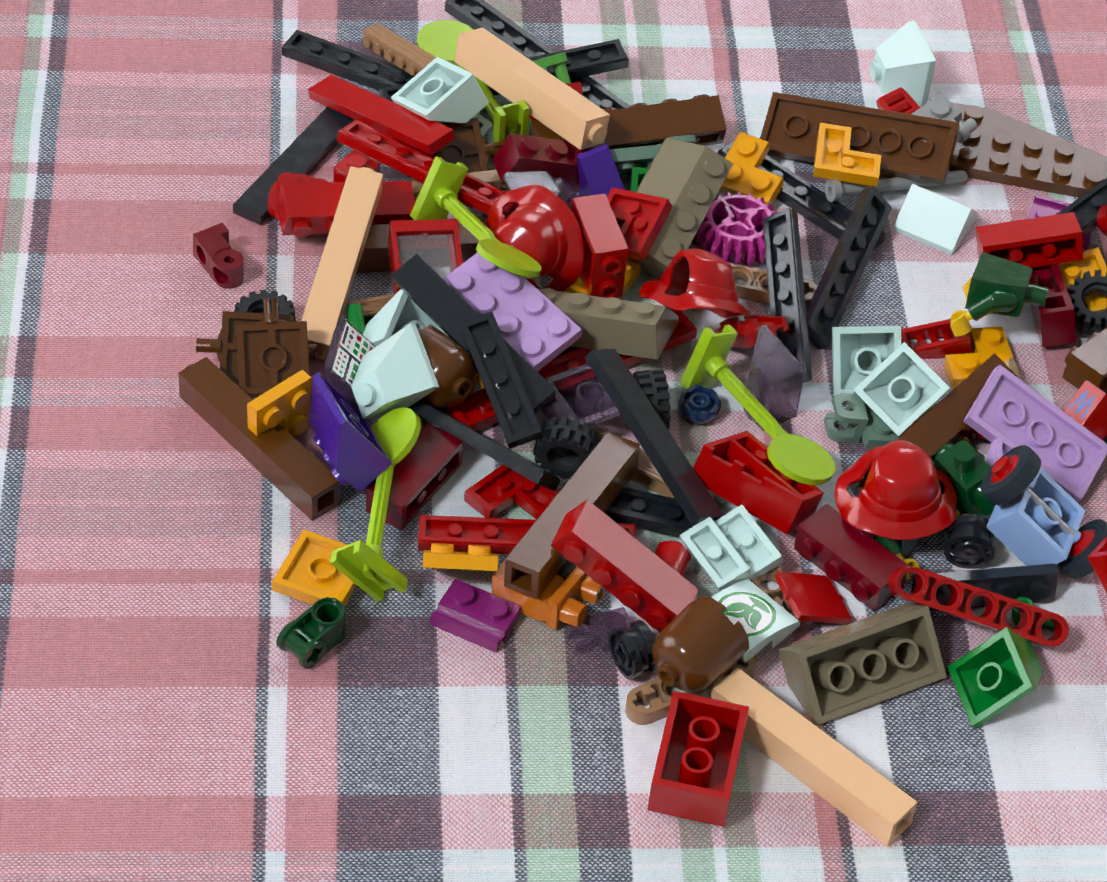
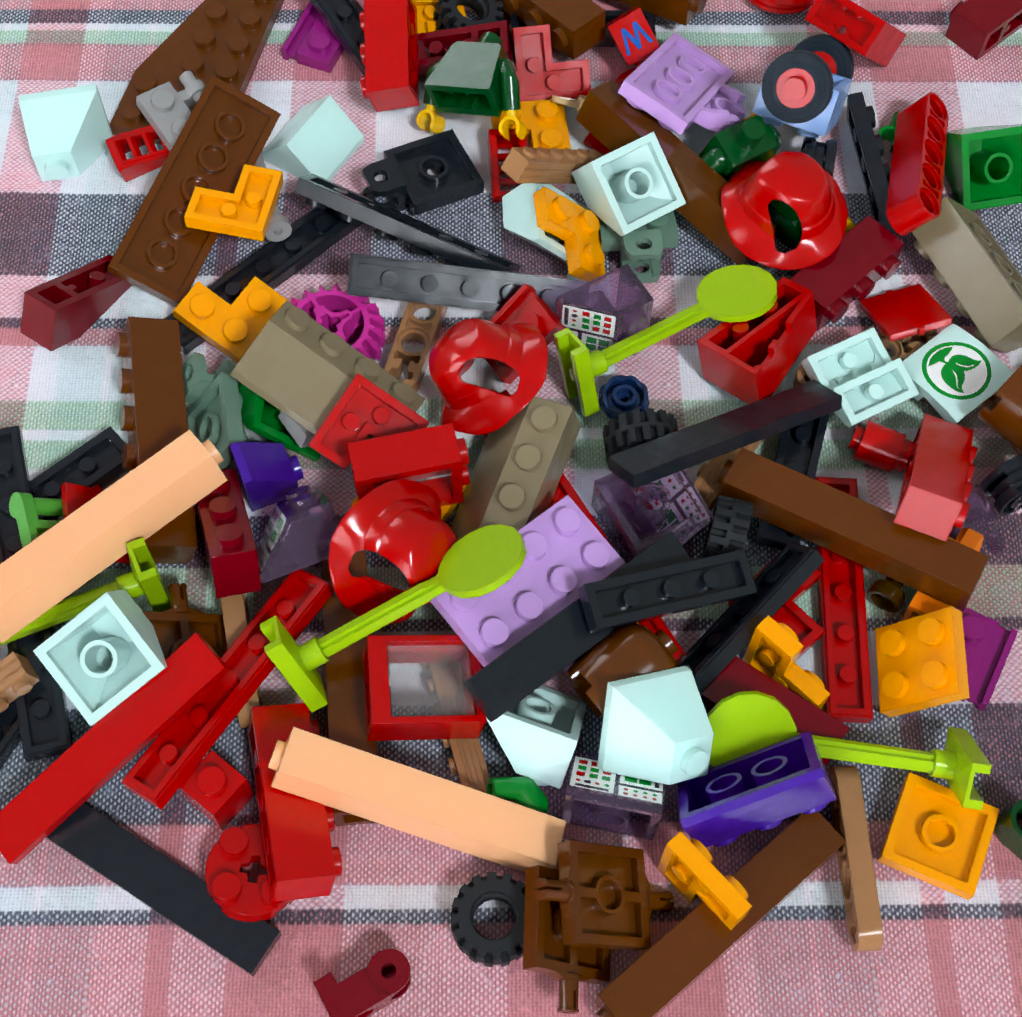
camera: 85 degrees left, 15 degrees up
none -> dark red slope [21,255,132,351]
none -> black plate [362,129,484,216]
none -> medium nougat piece [501,146,603,184]
none -> plate [511,24,591,102]
none -> light orange plate [533,186,606,287]
none -> light orange plate [743,615,830,709]
none -> medium nougat beam [828,765,883,952]

